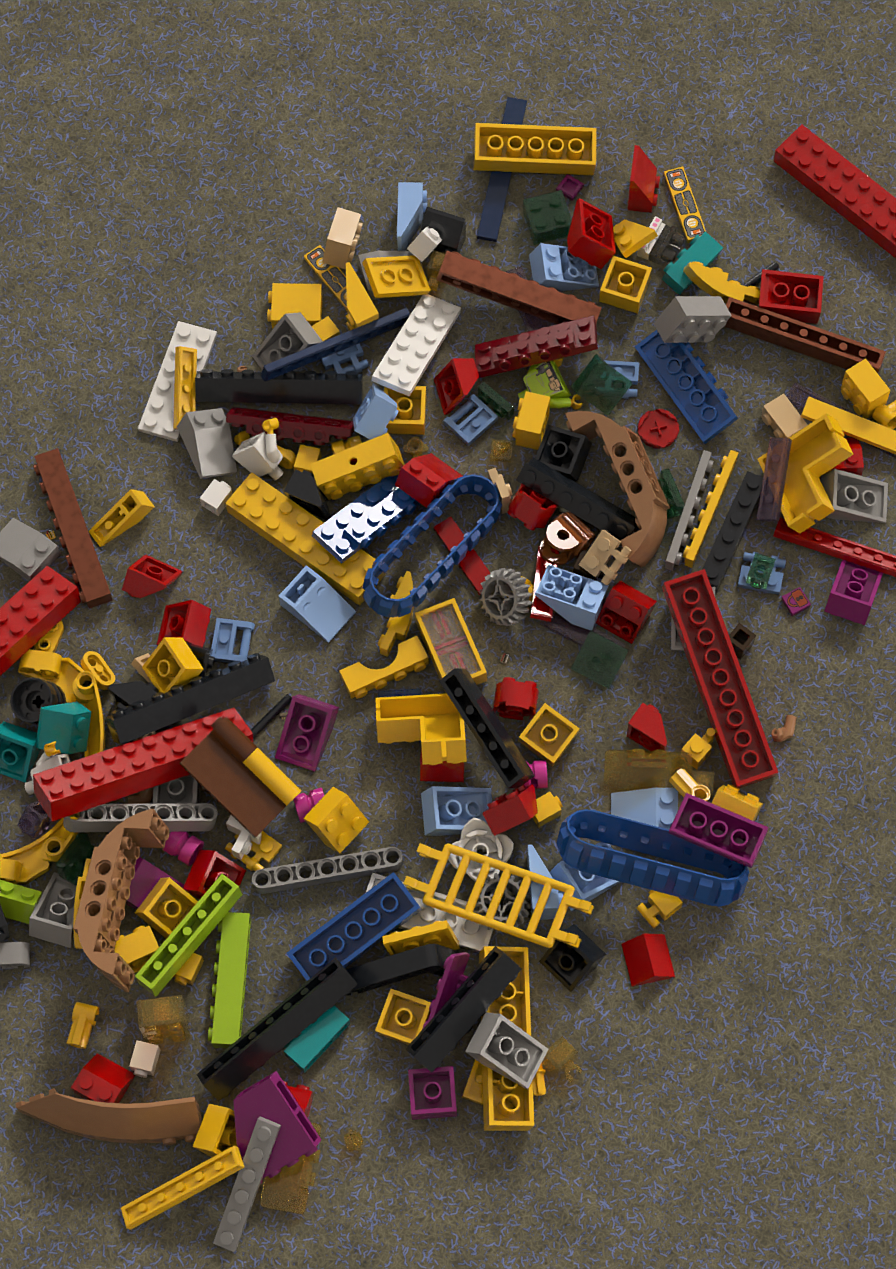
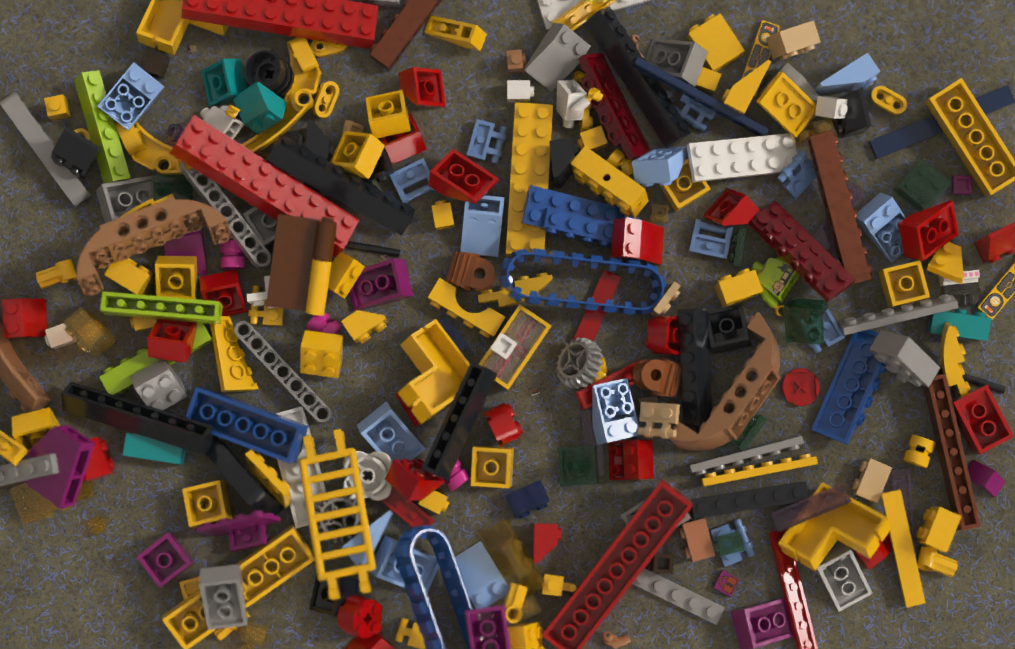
camera: 50 degrees right, 15 degrees up
black brick [406,946,521,1072] -> none
clear yellow tile [490,439,513,463] -> none
none -> light grey brick [131,359,188,410]
none -> red slope [147,319,197,363]
none -> yellow wing [210,316,259,392]
none -> yellow brick [328,252,365,299]
none -> red brick [337,595,383,639]
none -> yellow slope [341,310,388,344]
none -> yellow brick [365,90,411,139]
none -> red plate [380,486,435,528]
none -> red slope [428,149,499,204]
none -> yellow brick [432,200,455,230]
none -> dark orange piece [446,252,495,292]
none -> medium blue plate [467,119,508,165]
none -> white tile [490,333,517,360]
none -> clear blue brick [505,480,550,519]
none -> medium nougat brick [506,49,526,74]
none -> light grey plate [632,568,725,625]
none -> nougat brick [679,518,715,562]
none -> medium blue plate [777,150,816,199]
none -> light grey plate [839,294,958,335]
none -> yellow plate [870,86,907,115]
none -> yellow wheel [903,435,936,469]
none -> magenta slope [968,460,1005,498]

